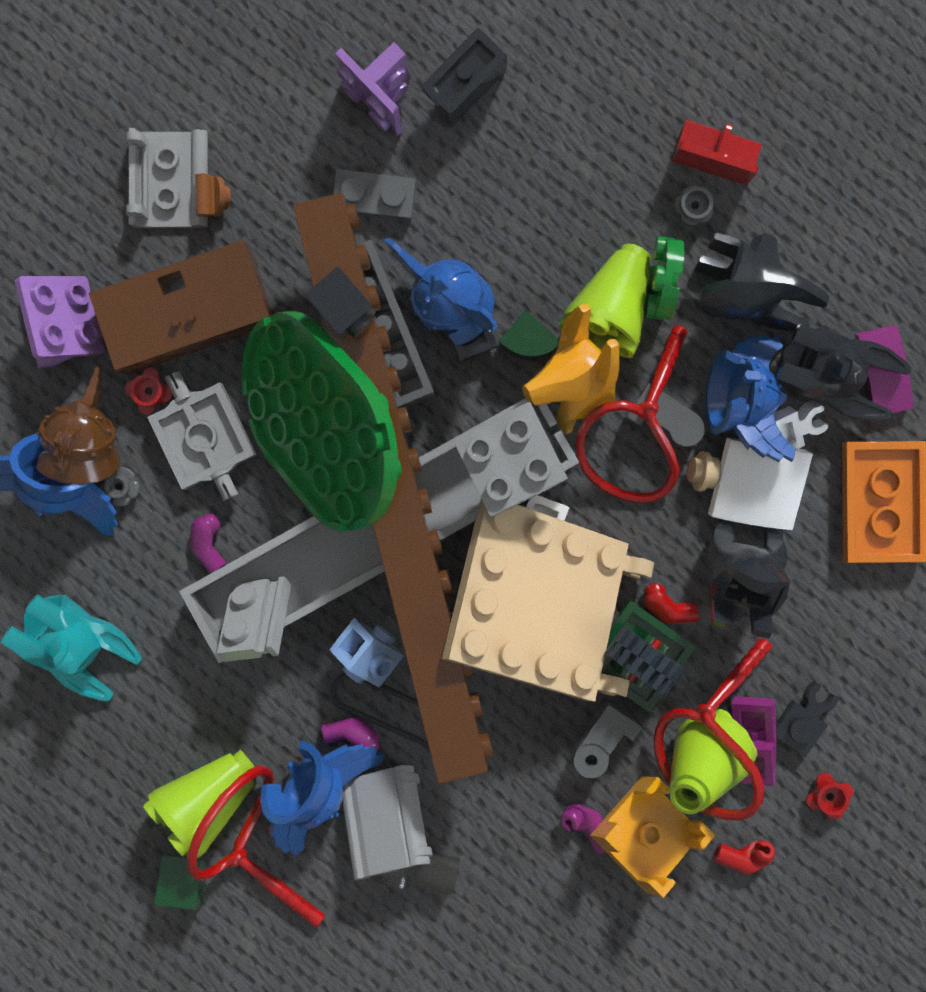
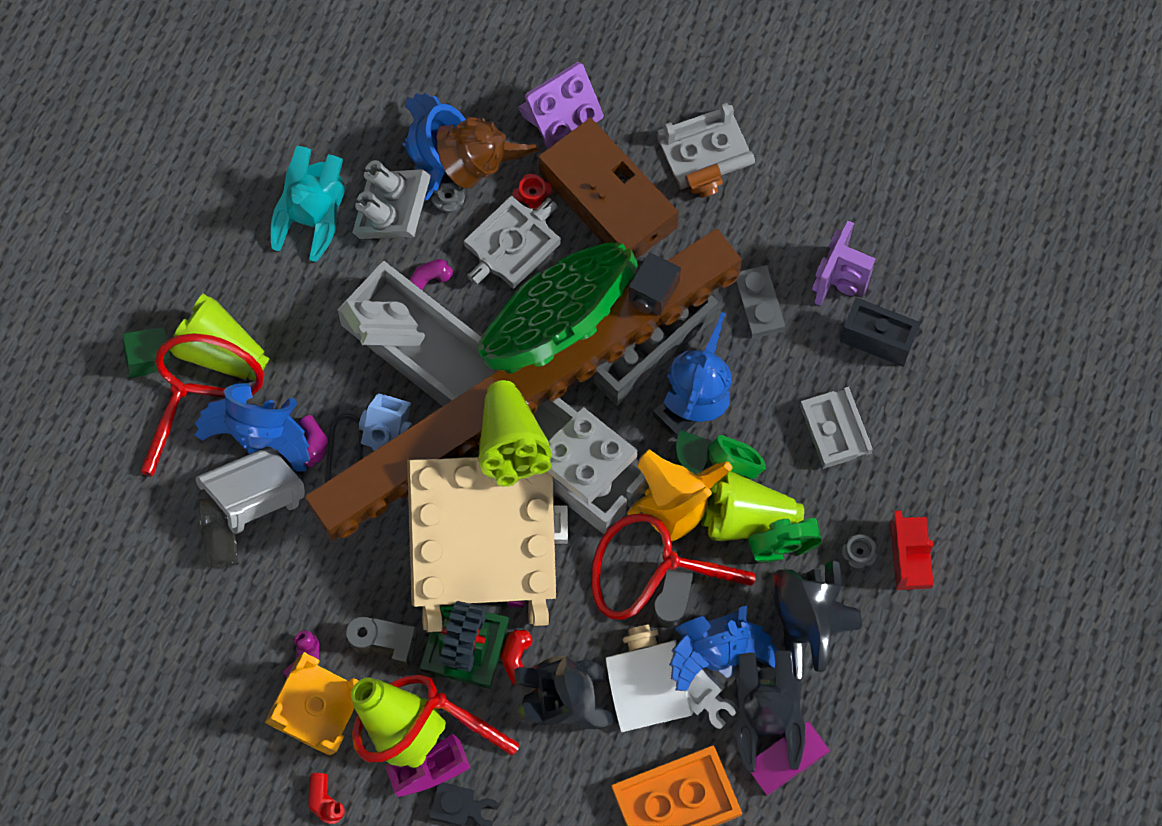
camera: 75 degrees right, 20 degrees down
none -> light grey plate [352,160,431,239]
none -> lime cone [478,380,552,487]
none -> green plate [708,435,766,479]
none -> light grey plate [800,387,873,469]

